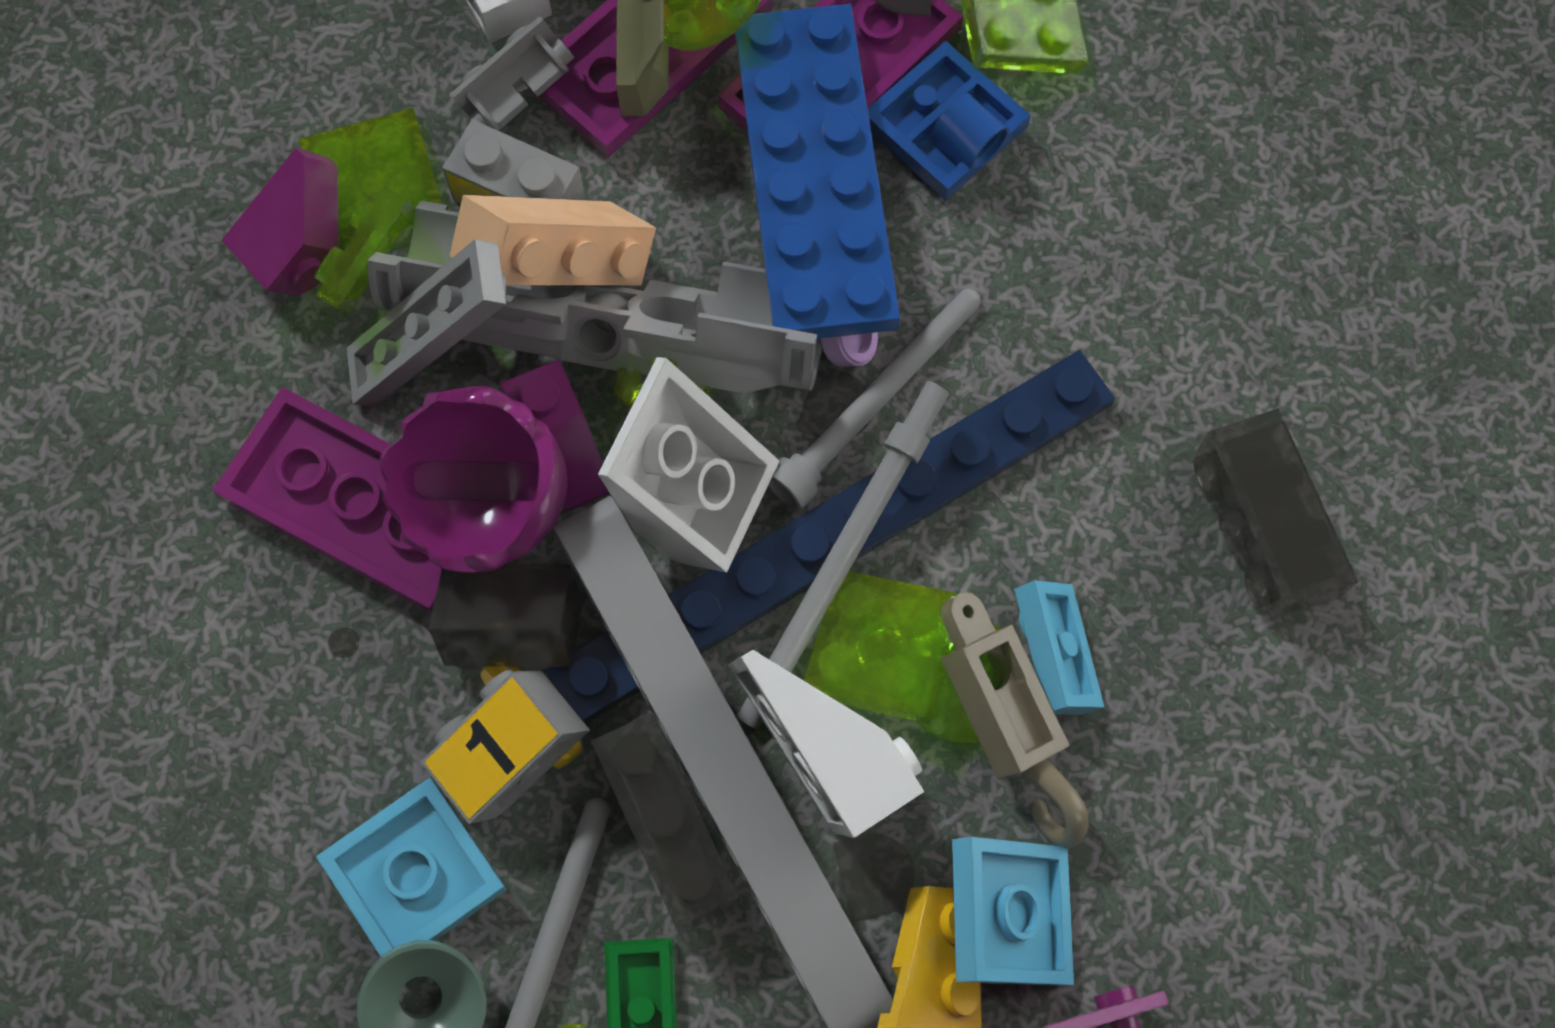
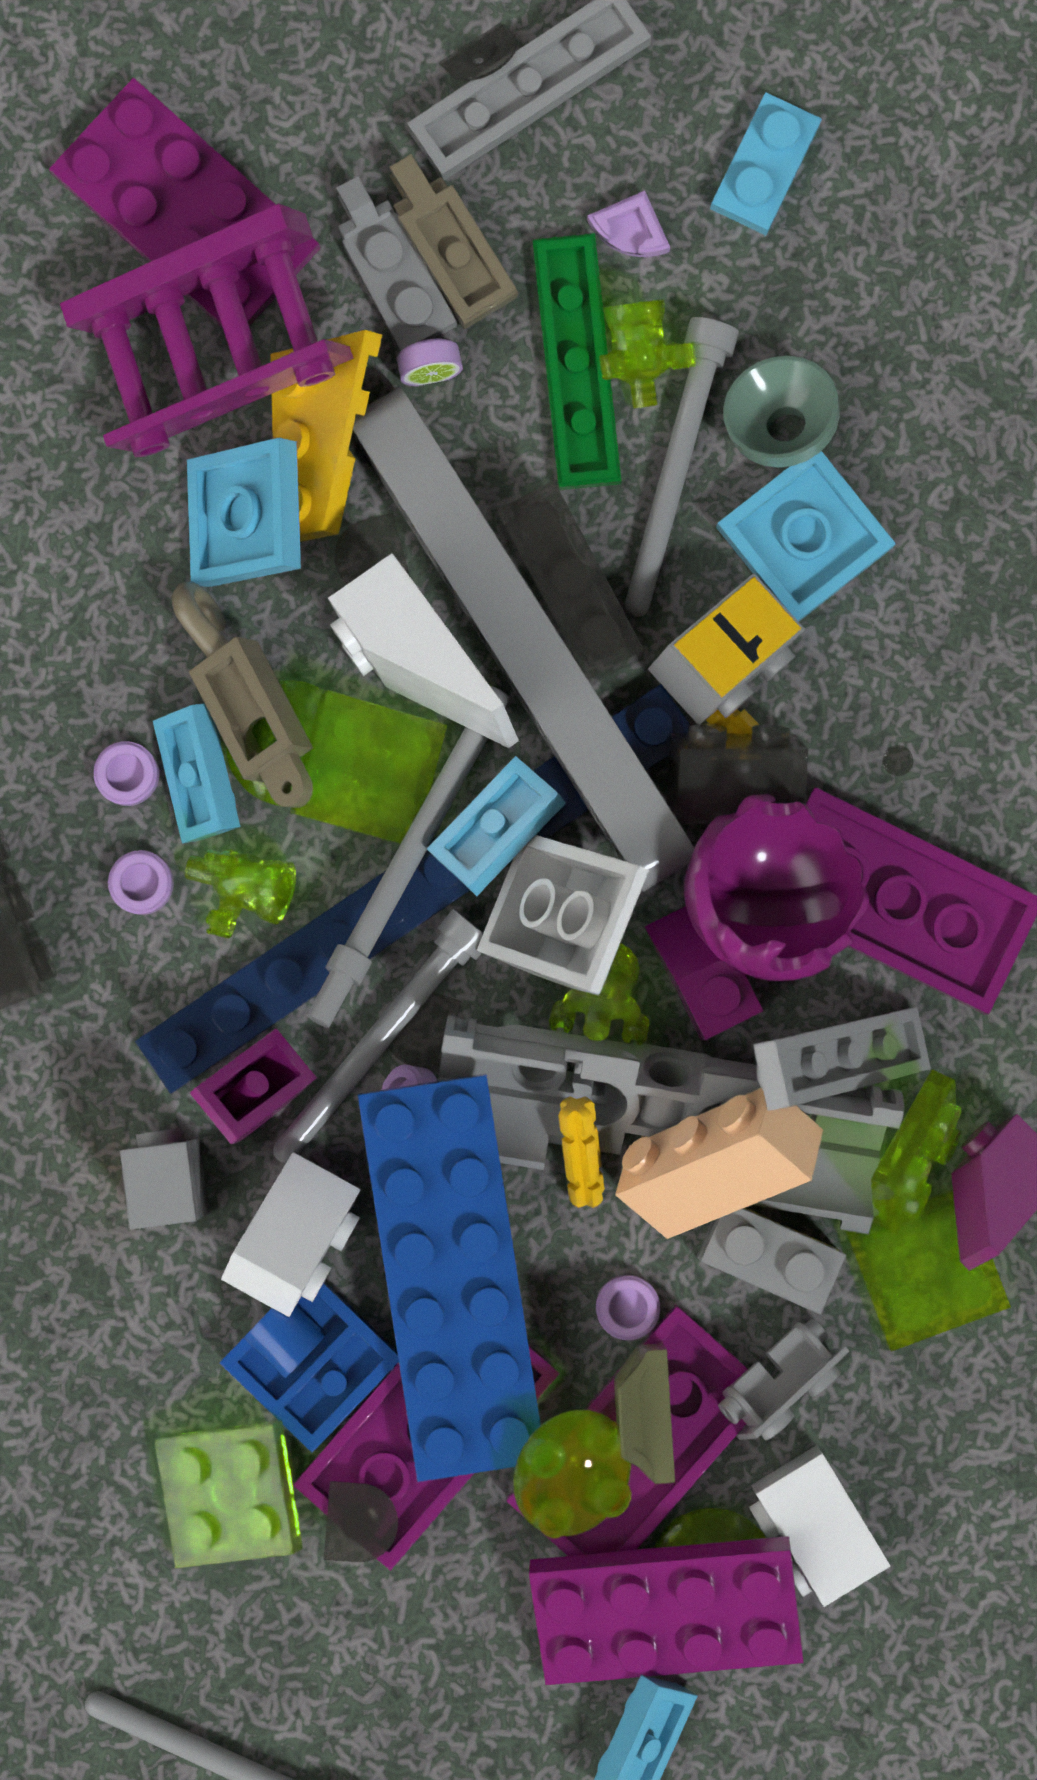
camera: 175 degrees right, 15 degrees up
none -> lavender tile [94,741,159,806]
none -> lavender tile [108,850,174,915]
none -> light grey brick [120,1128,209,1230]
none -> clear neon green piece [185,848,296,938]
none -> magenta slope [190,1028,317,1144]
none -> white brick [221,1152,361,1317]
none -> medium azure plate [427,756,566,896]
none -> yellow axle [558,1096,605,1208]
none -> lavender tile [596,1275,660,1340]

